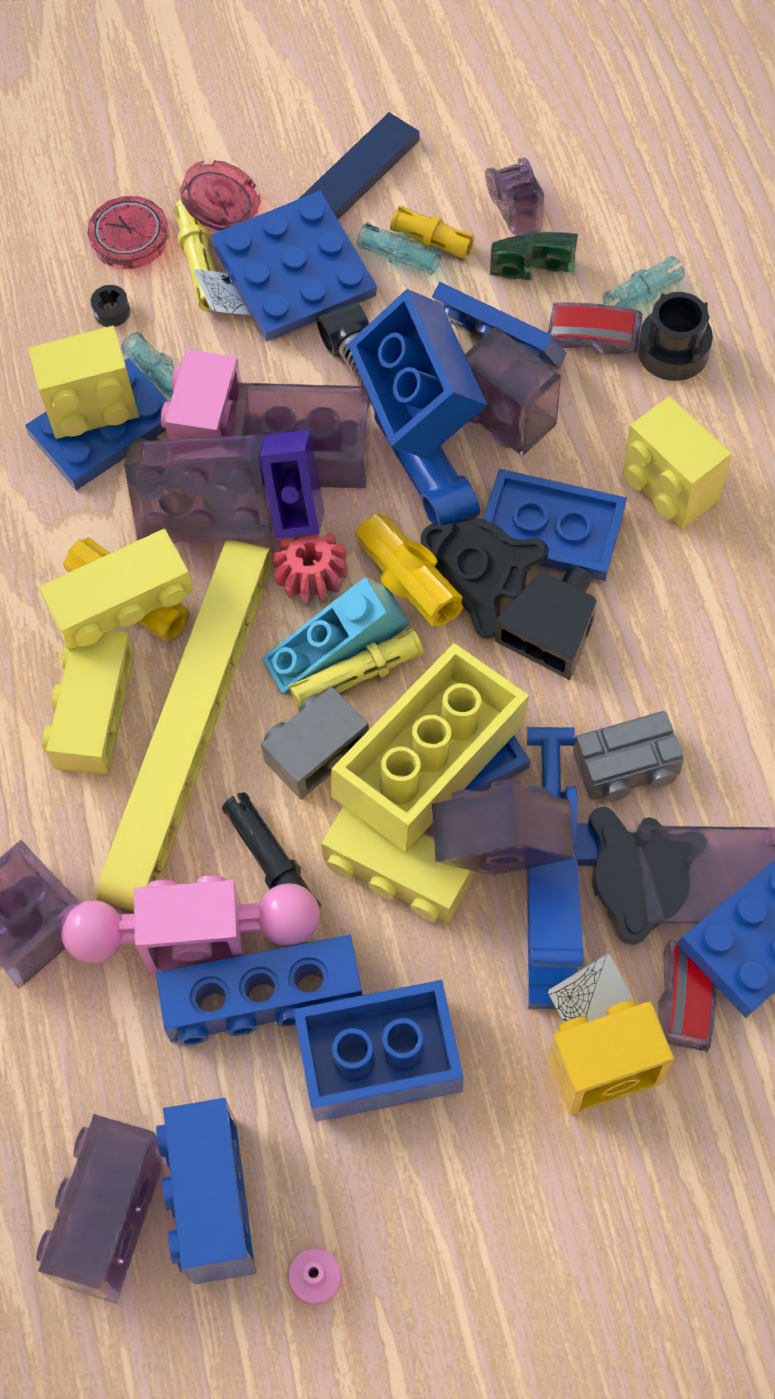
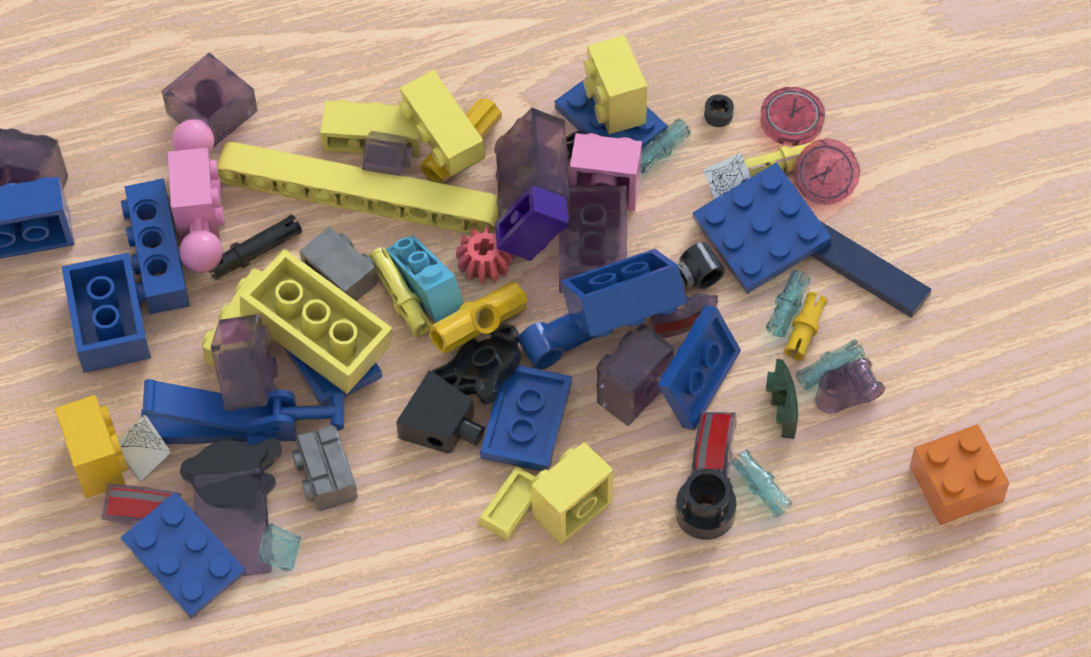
camera: 85 degrees right, 5 degrees down
none -> clear light blue tile [257,523,302,572]
none -> brick [362,131,414,176]
none -> light yellow tile [478,466,536,541]
none -> clear light blue pin [796,339,865,391]
none -> orange brick [910,424,1010,525]

